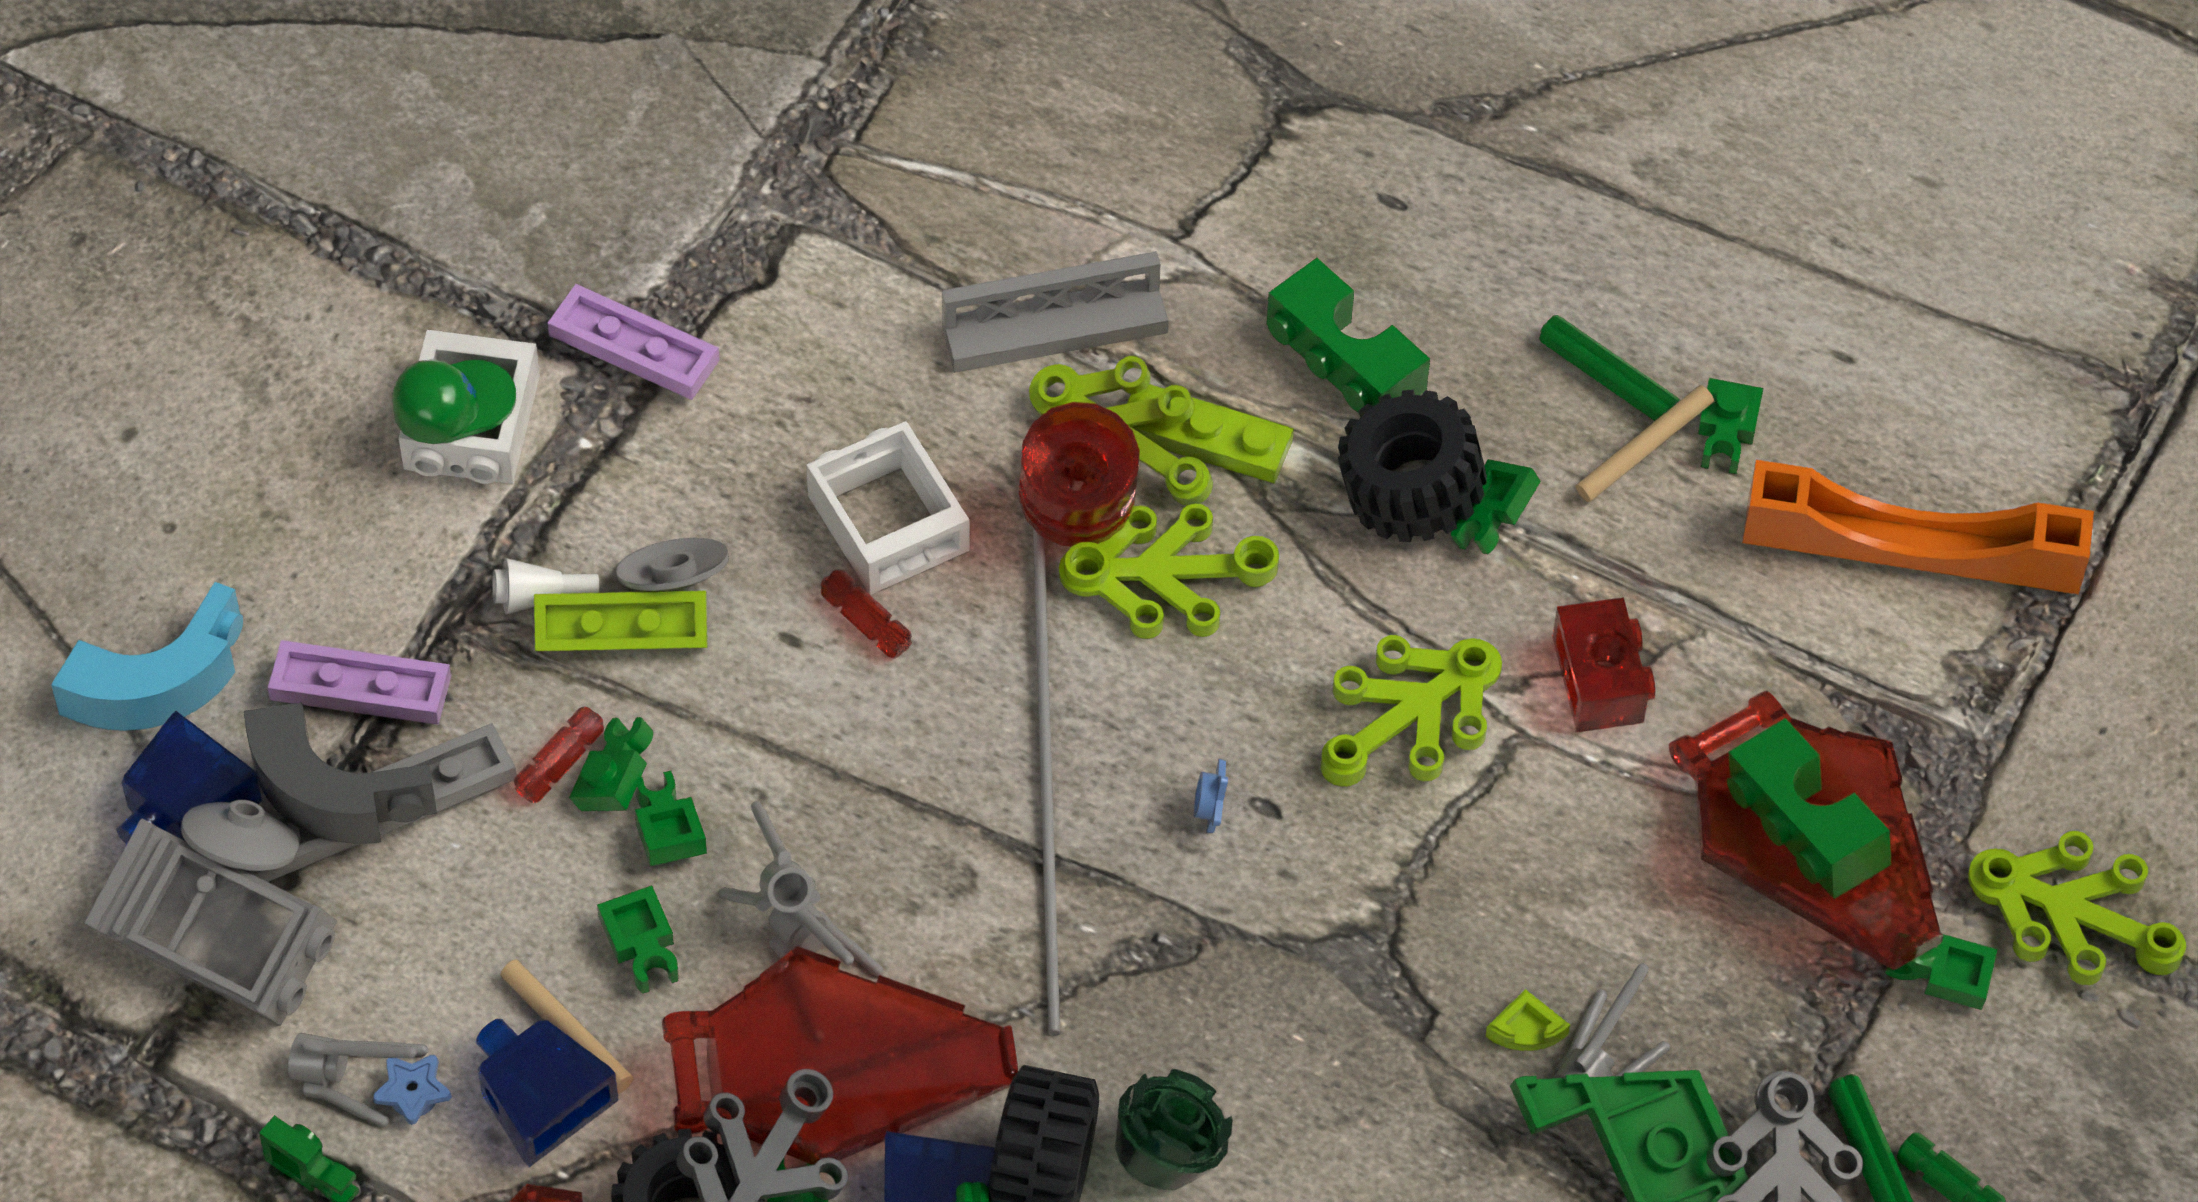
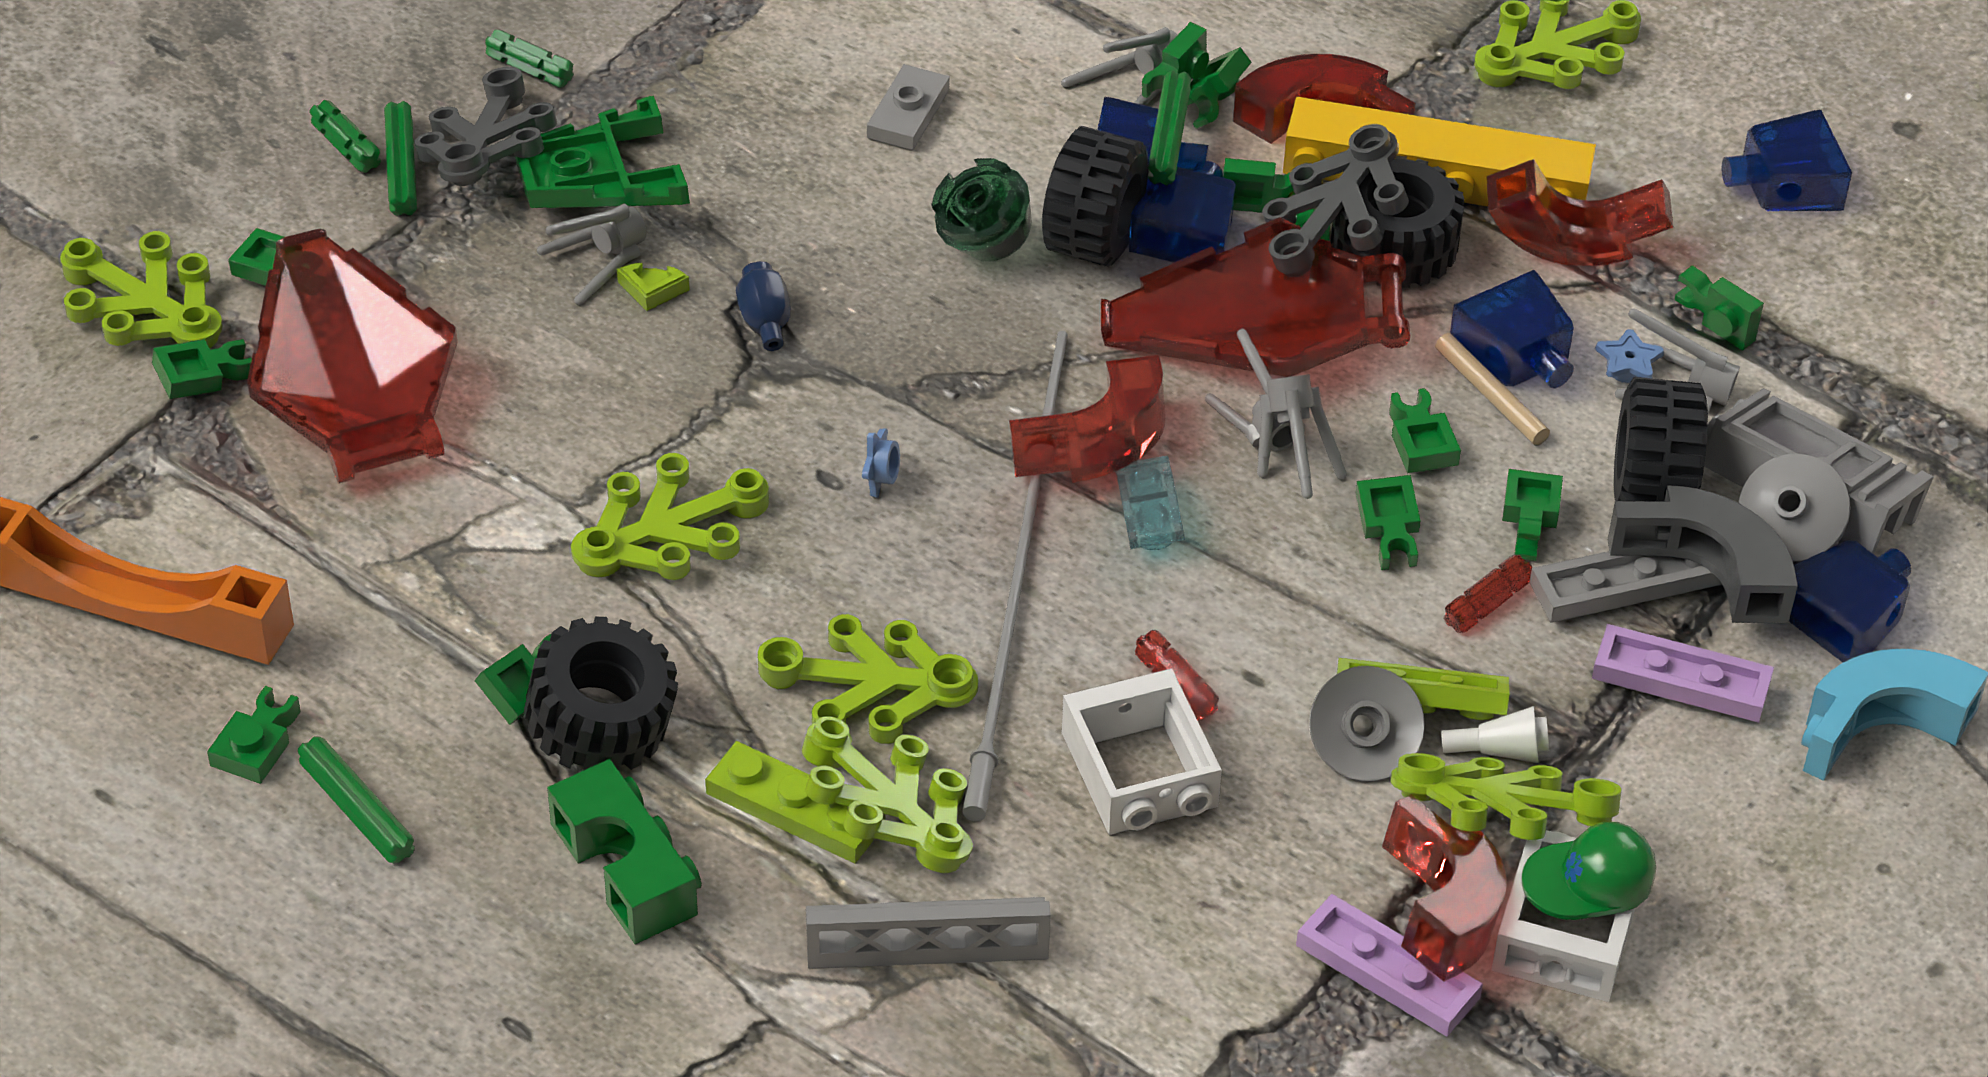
camera: 170 degrees left, 10 degrees down
green plate [569,717,653,811] -> none
clear red wheel [1018,402,1140,547] -> none
clear red brick [1552,597,1655,732] -> none
tan bar [1575,385,1714,502] -> none
green arch [1727,718,1891,899] -> none
none -> green plate [152,339,255,399]
none -> dark blue plant [735,261,791,351]
none -> clear red arch [1009,355,1166,483]
none -> clear light blue slope [1115,455,1185,550]
none -> clear red arch [1382,794,1507,982]
none -> lime plant [1391,753,1622,840]
none -> green plate [1502,469,1563,561]
none -> black tyre [1613,377,1708,502]

